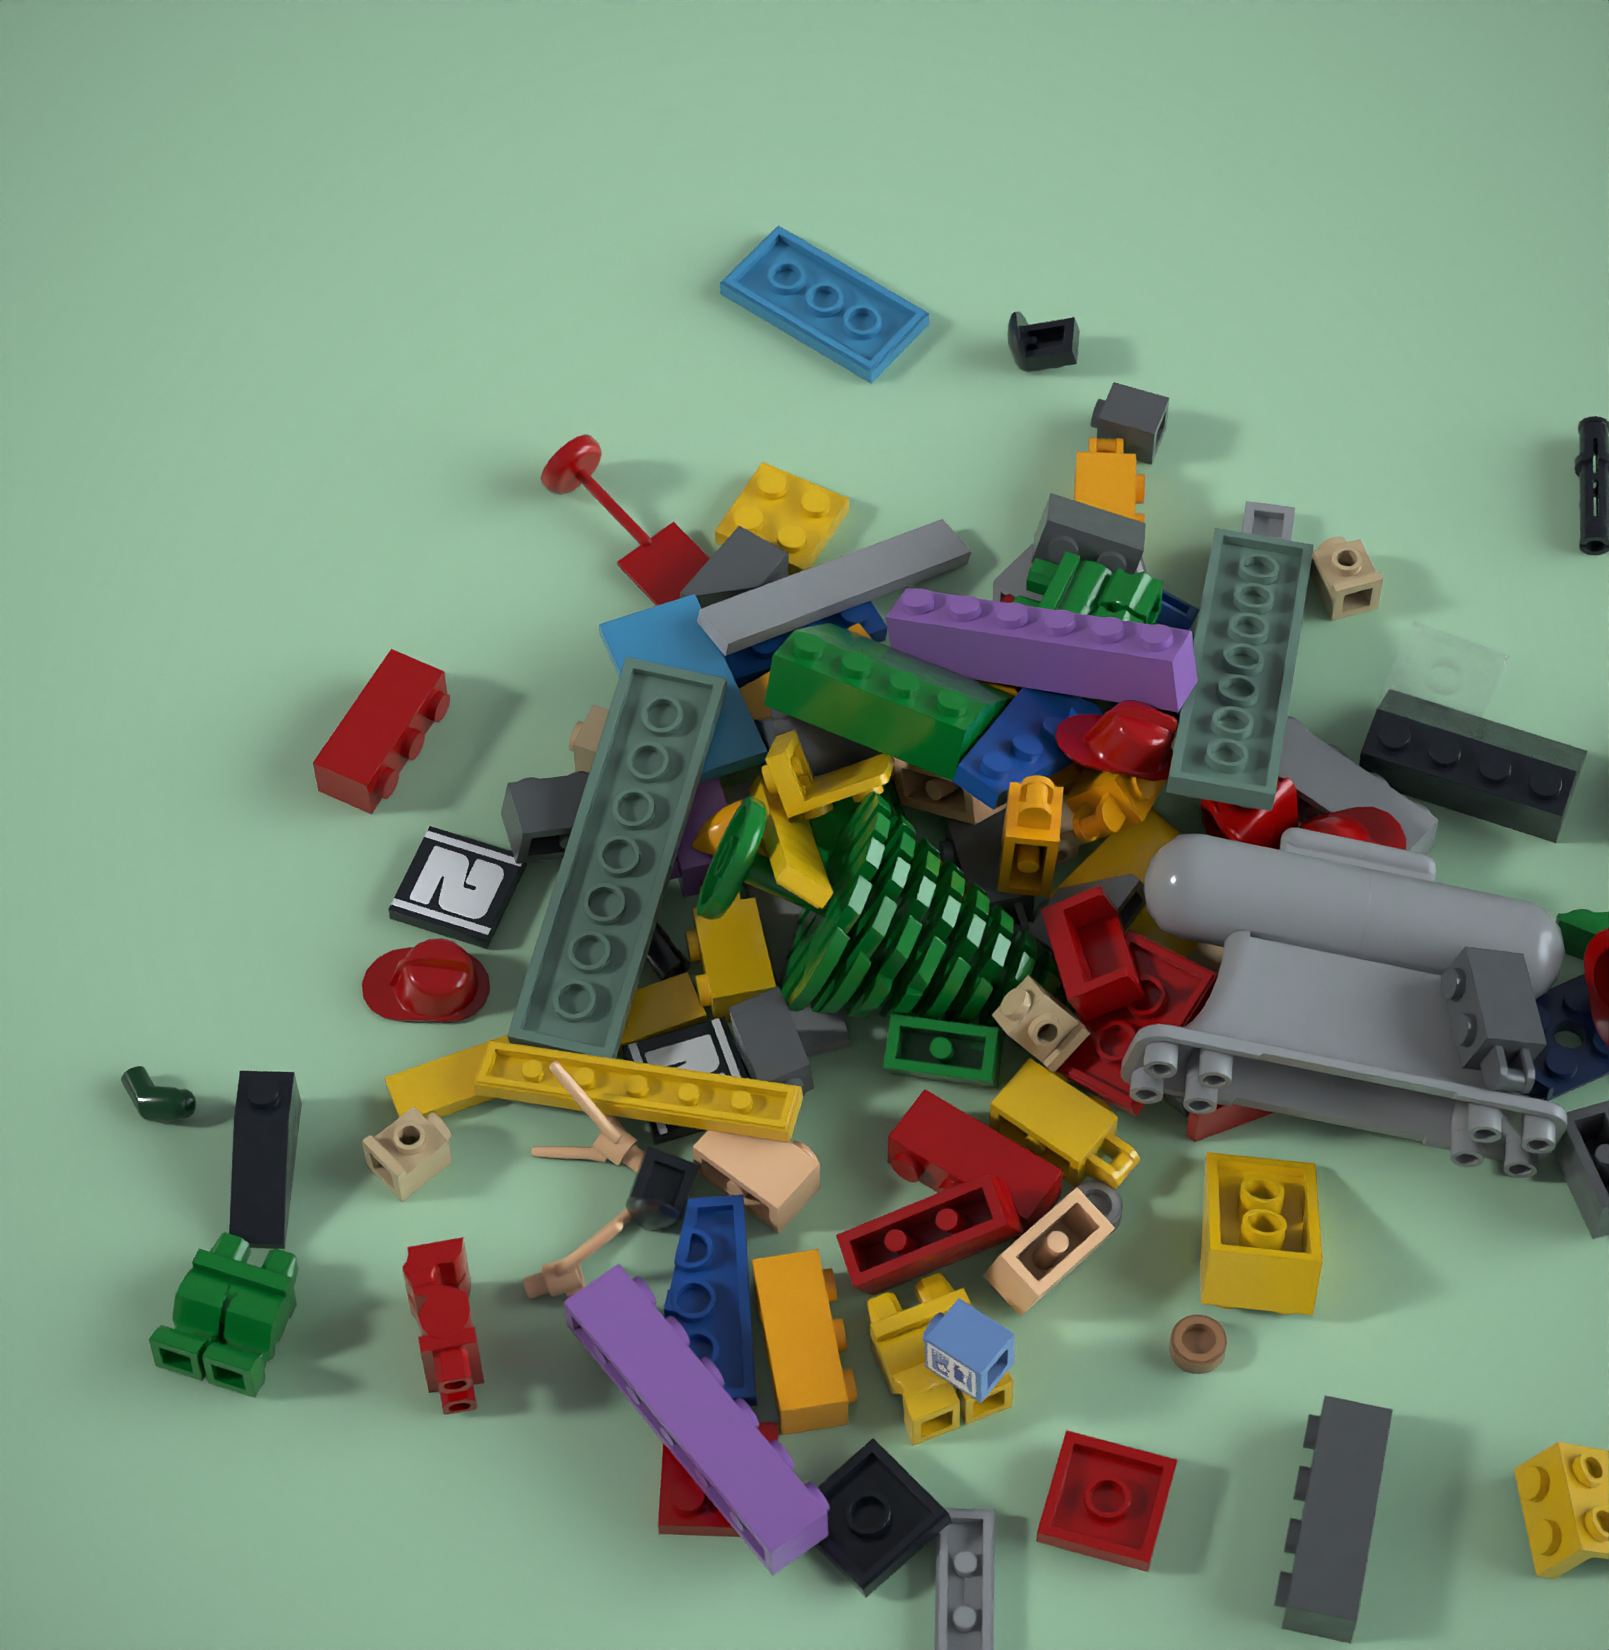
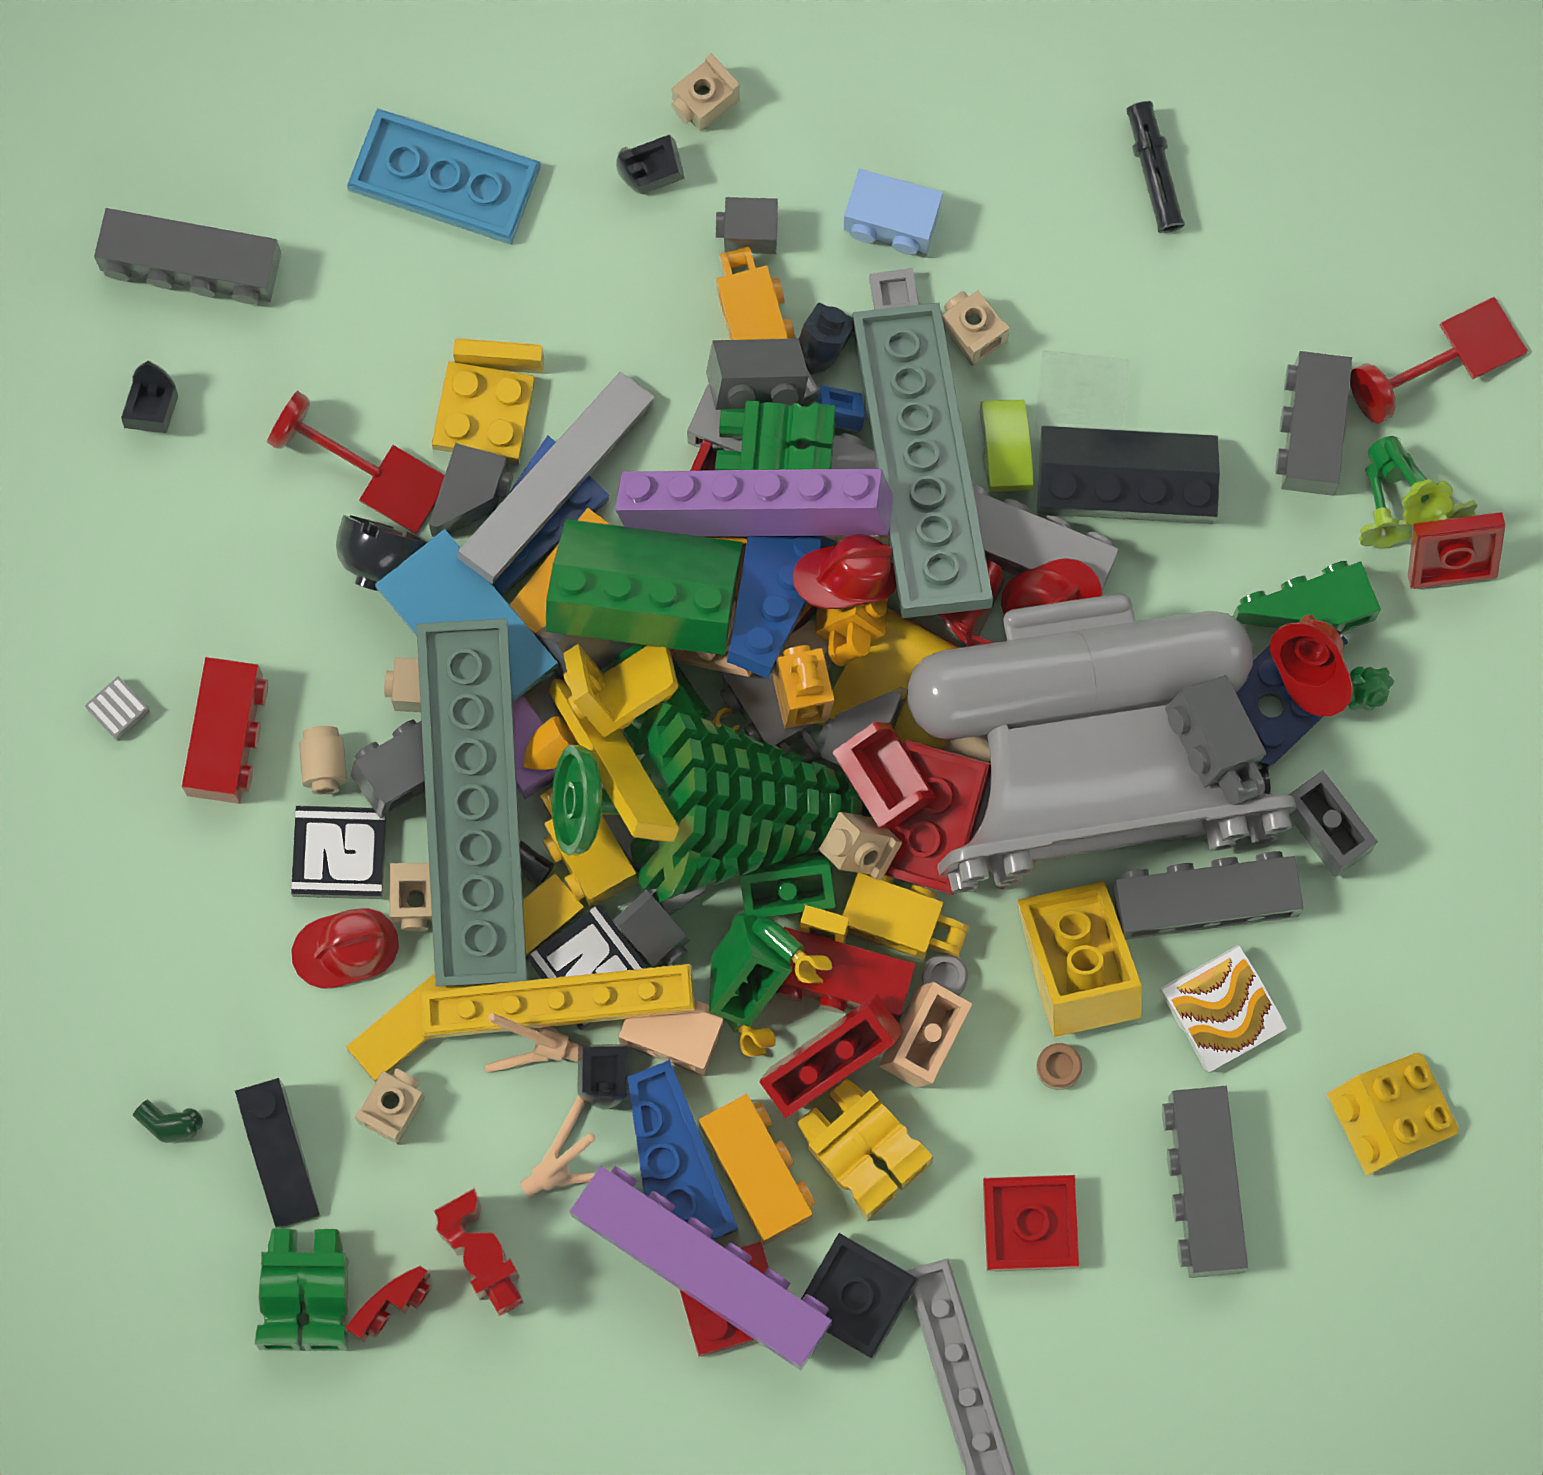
camera: 20 degrees left, 20 degrees up
medium blue brick [923,1298,1015,1403] -> none
none -> tile [85,676,150,741]
none -> dark grey brick [94,208,282,304]
none -> black plate [121,361,178,433]
none -> tan brick [299,726,347,795]
none -> black cylinder [336,515,428,591]
none -> red slope [345,1266,432,1342]
none -> tan brick [390,863,432,931]
none -> yellow tile [453,338,544,374]
none -> tan brick [671,53,740,131]
none -> green torso [709,913,832,1057]
none -> black plate [799,302,854,375]
none -> yellow tile [800,905,849,944]
none -> light blue brick [843,168,943,255]
none -> lime slope [979,399,1034,492]
none -> dark grey brick [1113,851,1304,940]
none -> slope [1159,945,1287,1073]

